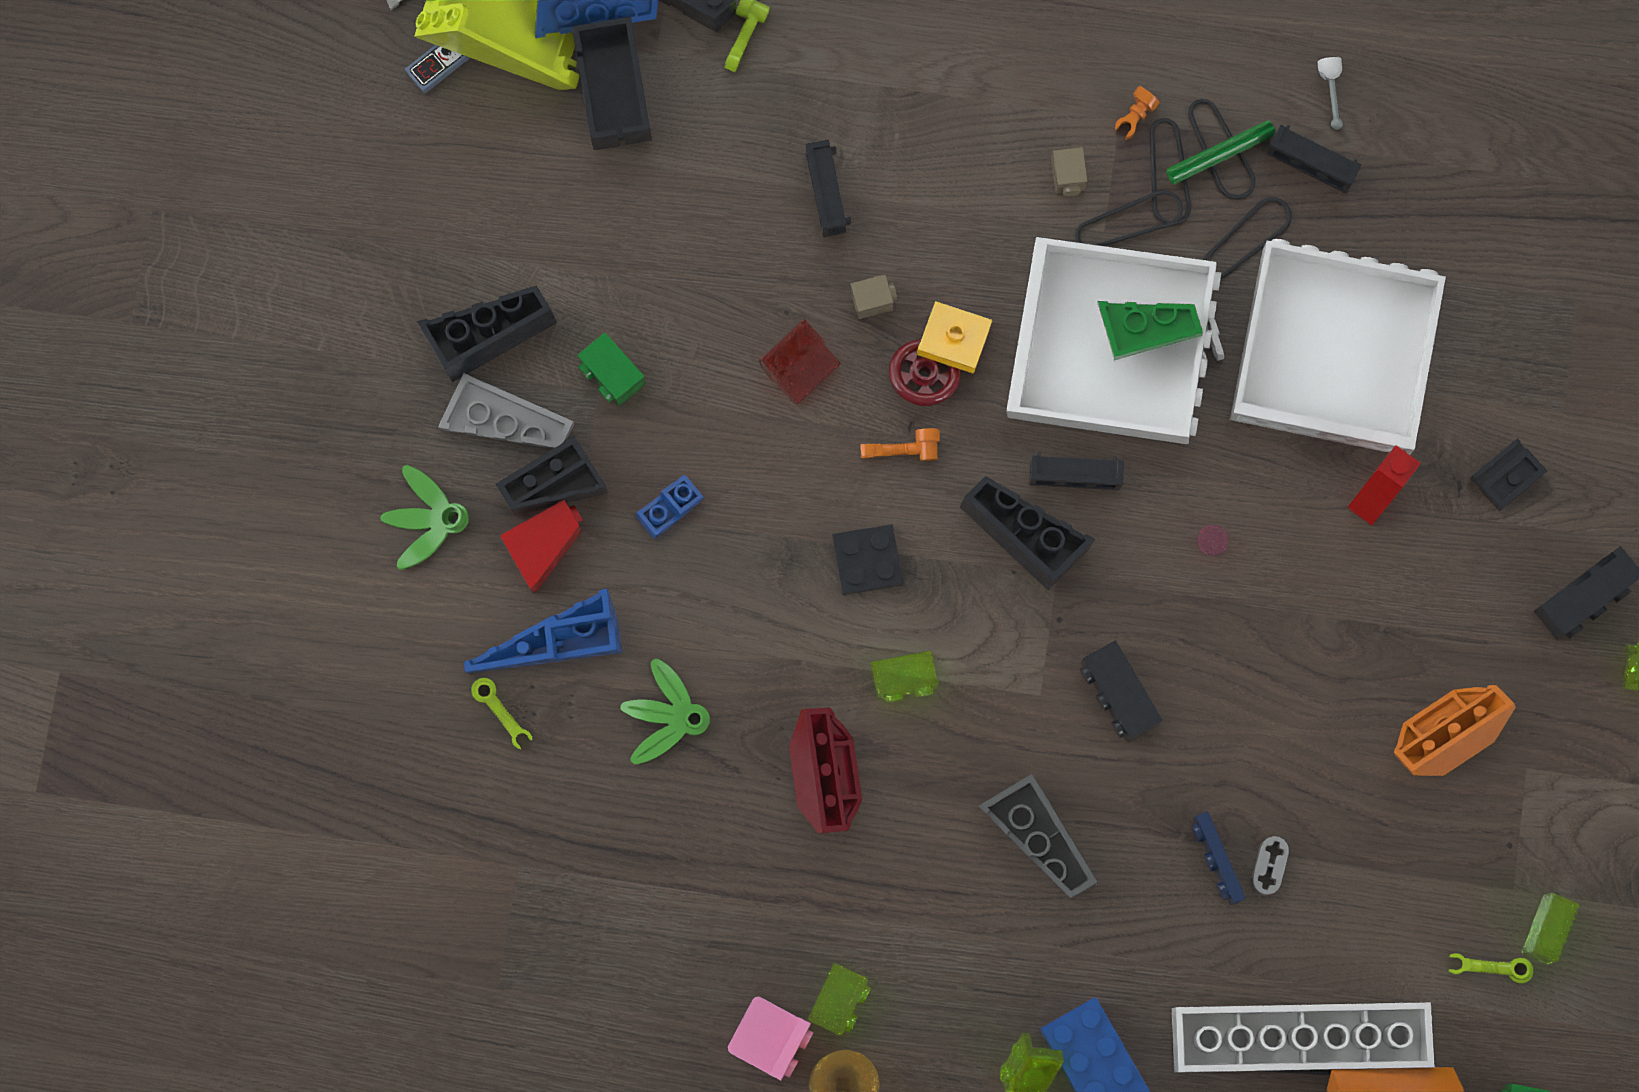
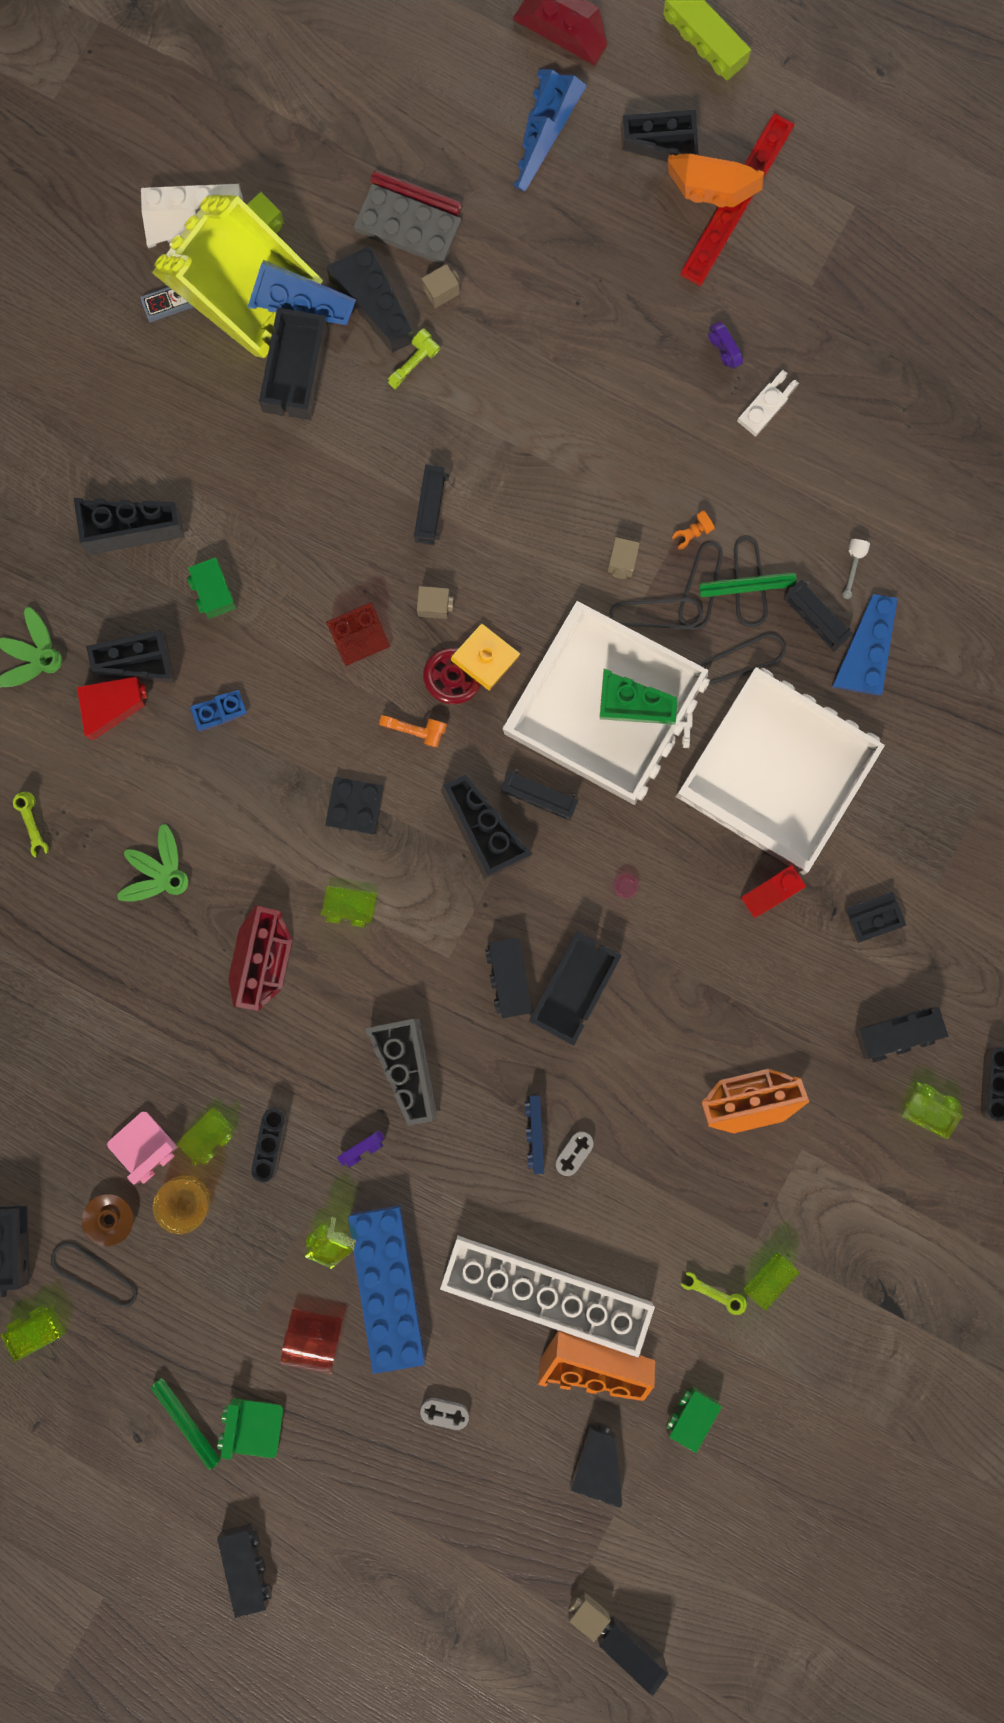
camera: 15 degrees right, 5 degrees up
light grey wing [438,373,574,449] -> none
blue wedge [464,589,622,674] -> none
none -> black beam [251,1107,288,1183]
none -> dark purple plate [336,1130,385,1168]
none -> black piece [528,931,622,1046]
none -> blue wing [832,594,898,696]

